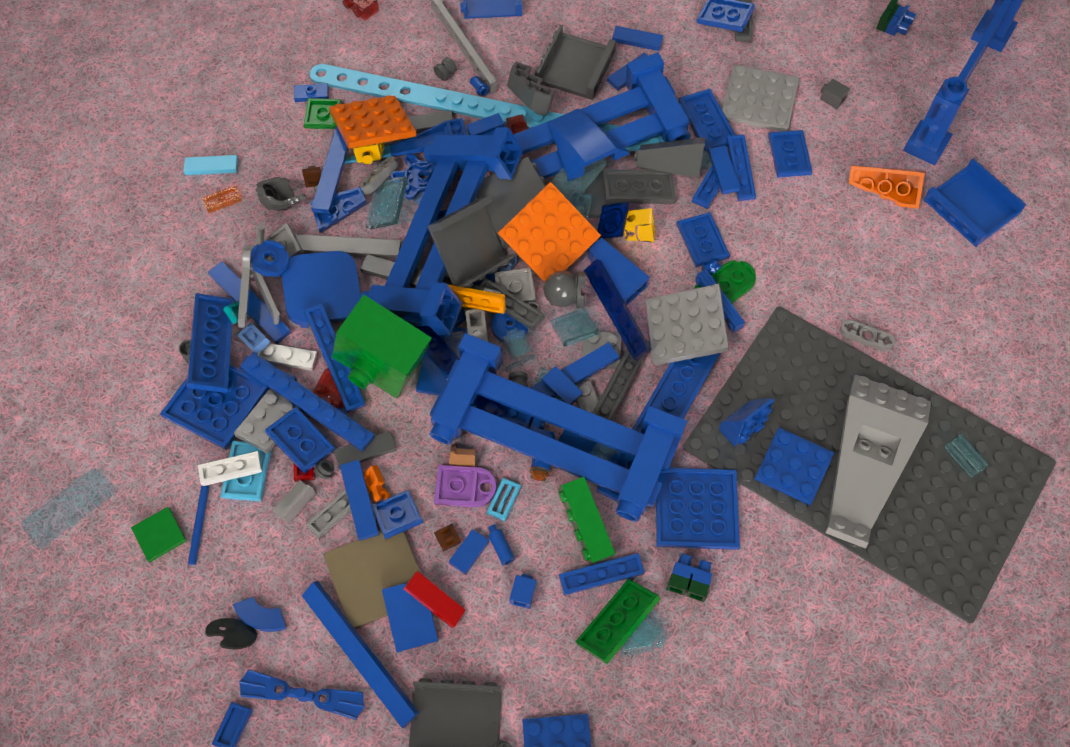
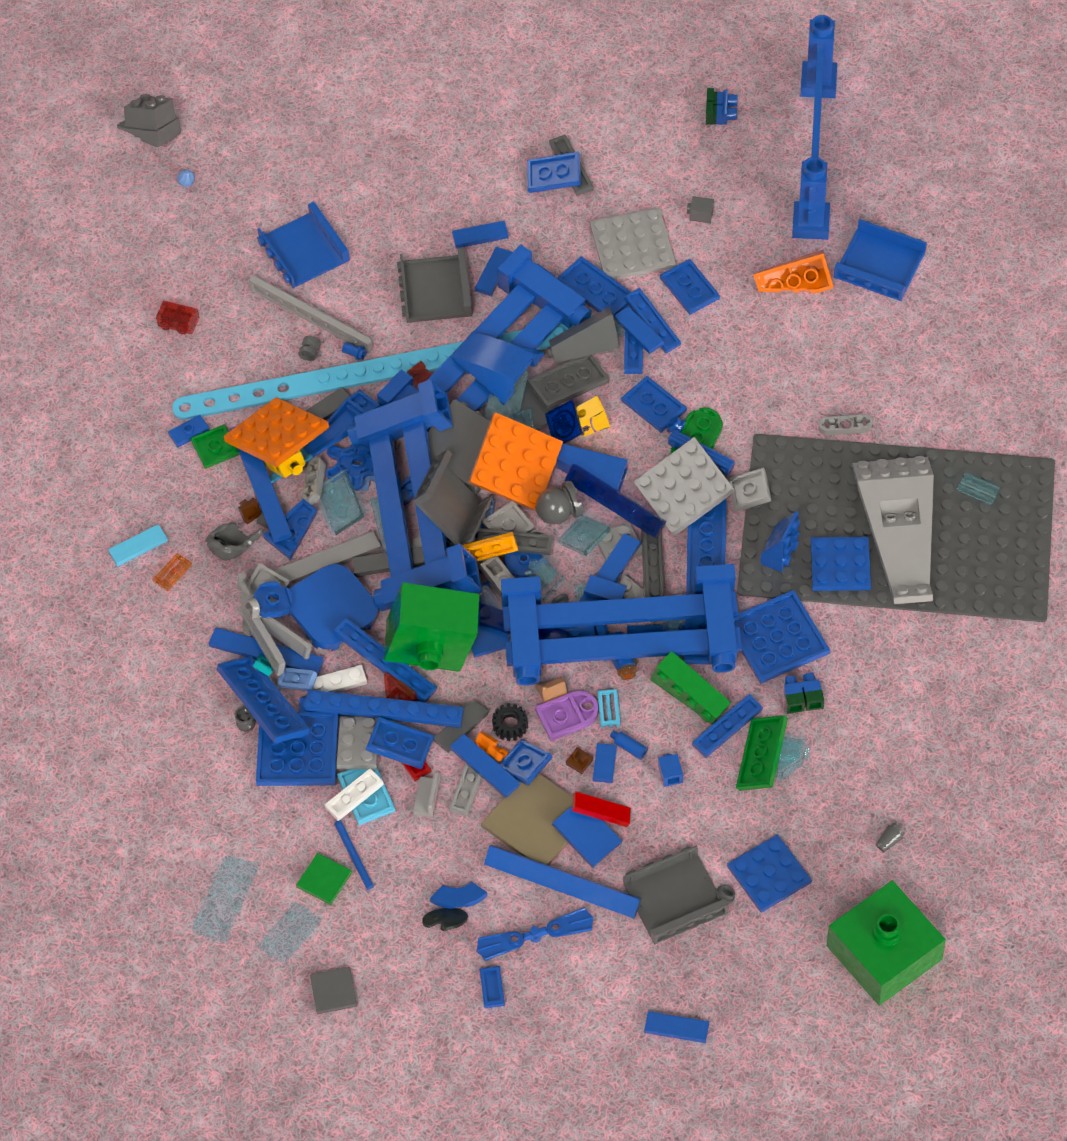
camera: 25 degrees left, 5 degrees down
dark grey plate [315,460,334,479] -> none
dark grey brick [507,62,555,115] -> none
none -> clear light blue piece [258,902,321,965]
none -> dark grey tile [310,967,358,1015]
none -> black tyre [492,703,528,741]
none -> light grey tile [728,468,772,512]

